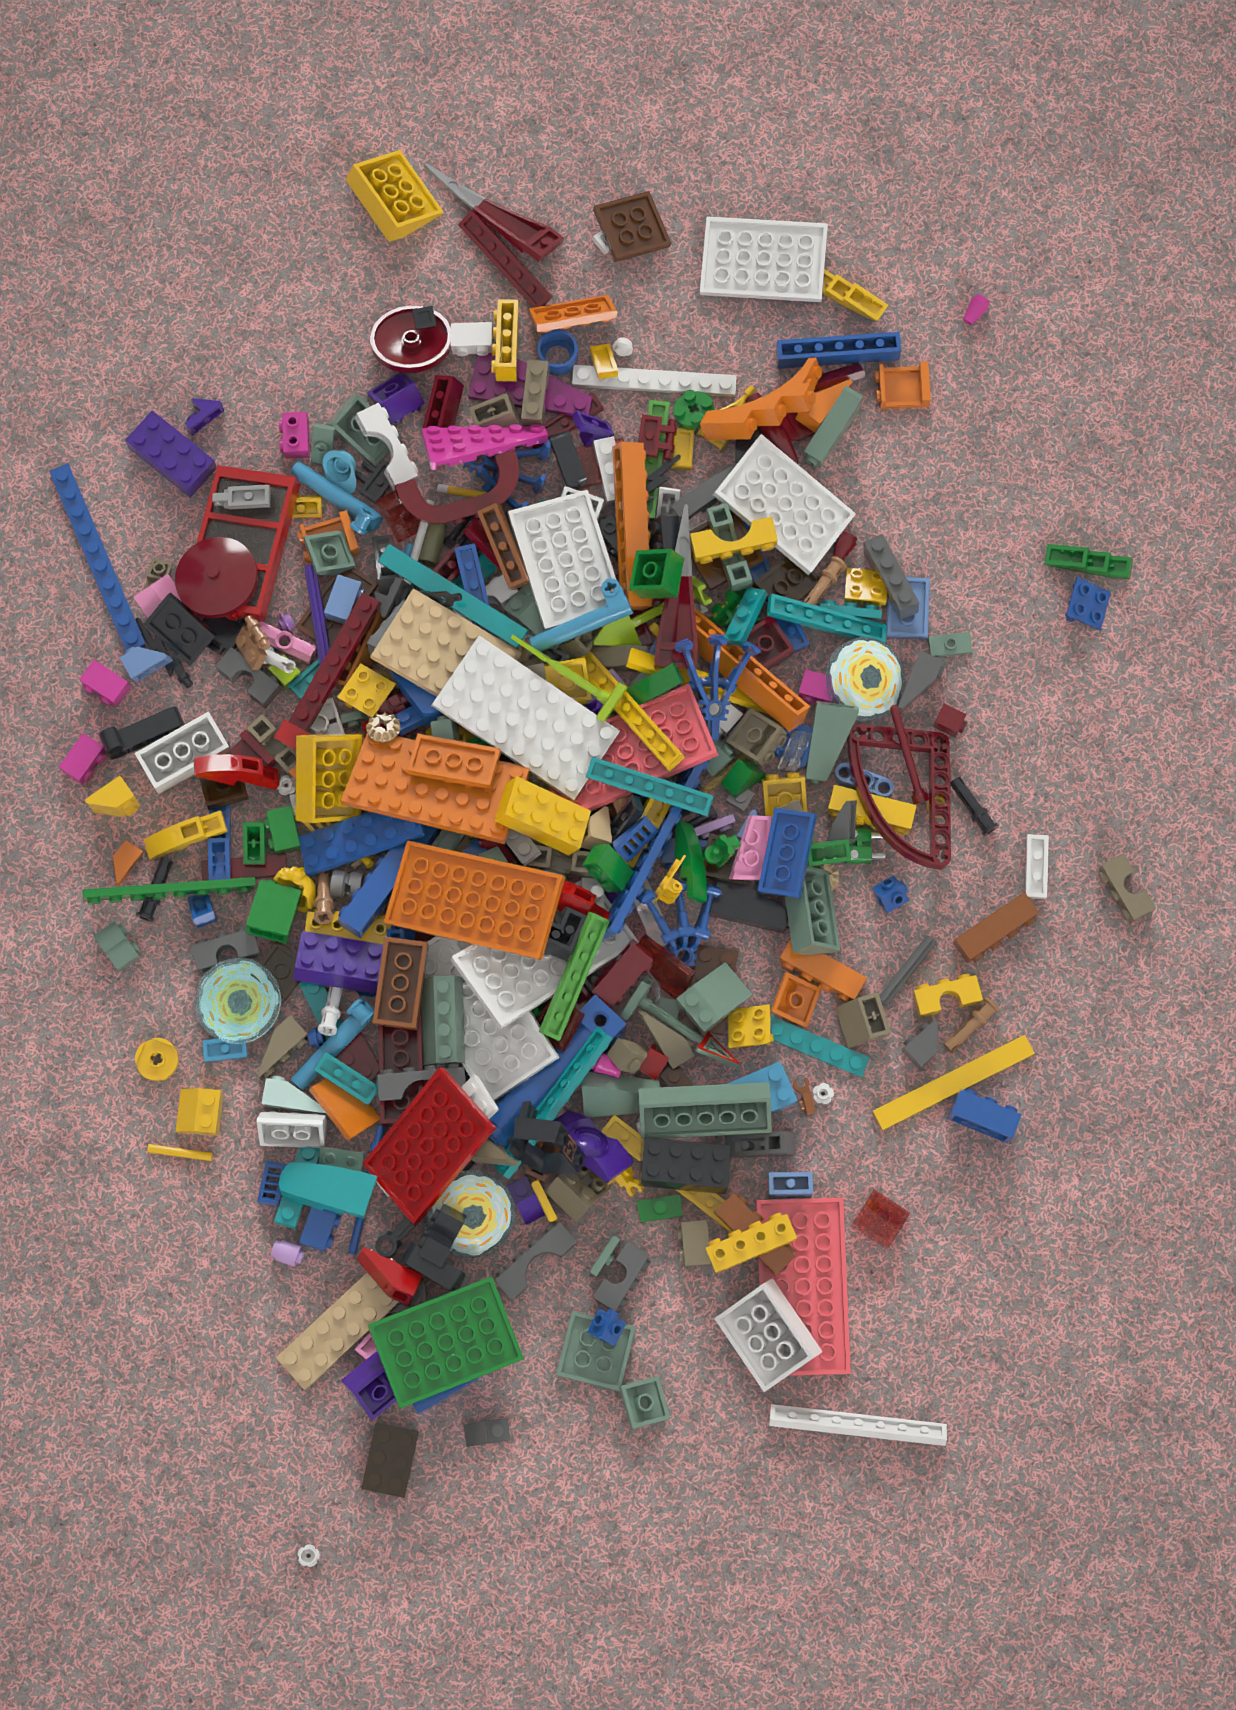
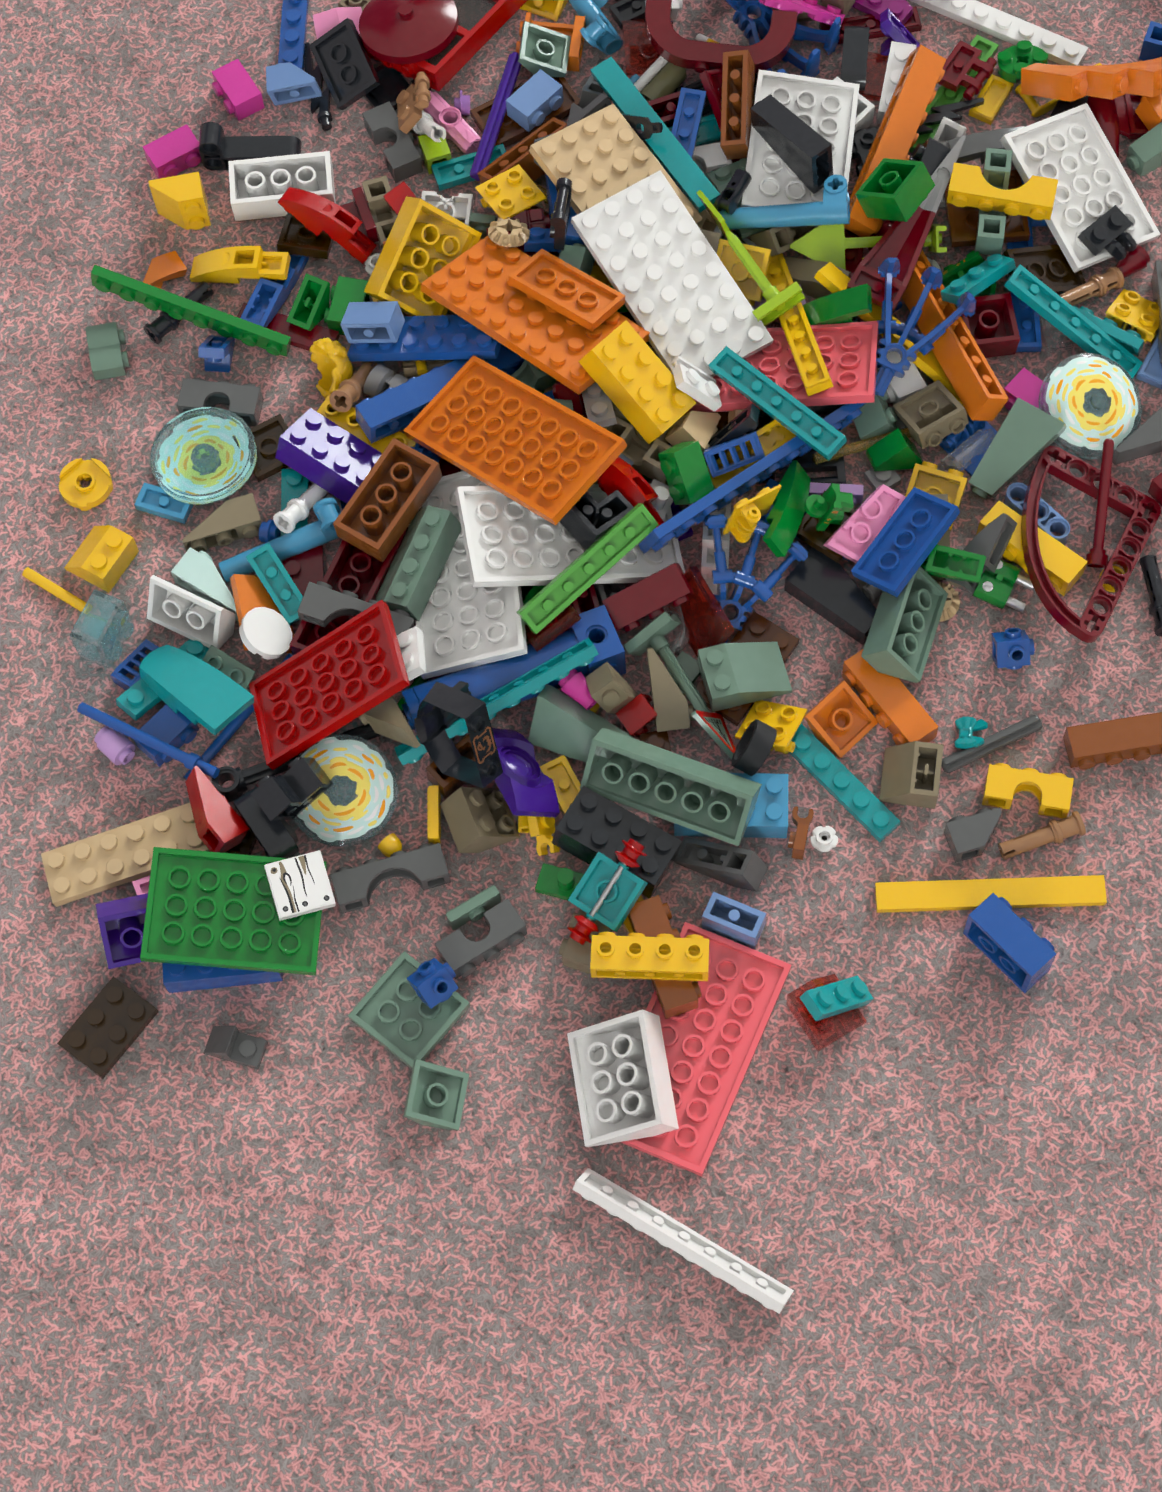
camera: 30 degrees right, 10 degrees down
green brick [246,880,302,944] -> none
dark red plate [288,593,382,732] -> none
dark purple slope [507,1176,545,1225] -> none
none -> clear light blue brick [69,589,134,669]
none -> blue bar [77,702,220,779]
none -> white tile [239,607,293,660]
none -> white tile [264,850,336,921]
none -> medium blue brick [340,301,405,343]
none -> yellow hinge [377,833,402,857]
none -> black plate [550,177,572,250]
none -> teal plate [567,838,648,945]
none -> white plate [671,355,722,412]
none -> black bar [715,169,752,215]
none -> black tyre [731,719,777,776]
none -> black slope [750,95,833,194]
none -> teal plate [799,975,874,1021]
none -> teal piece [954,716,988,749]
none -> black hinge [1078,205,1137,261]

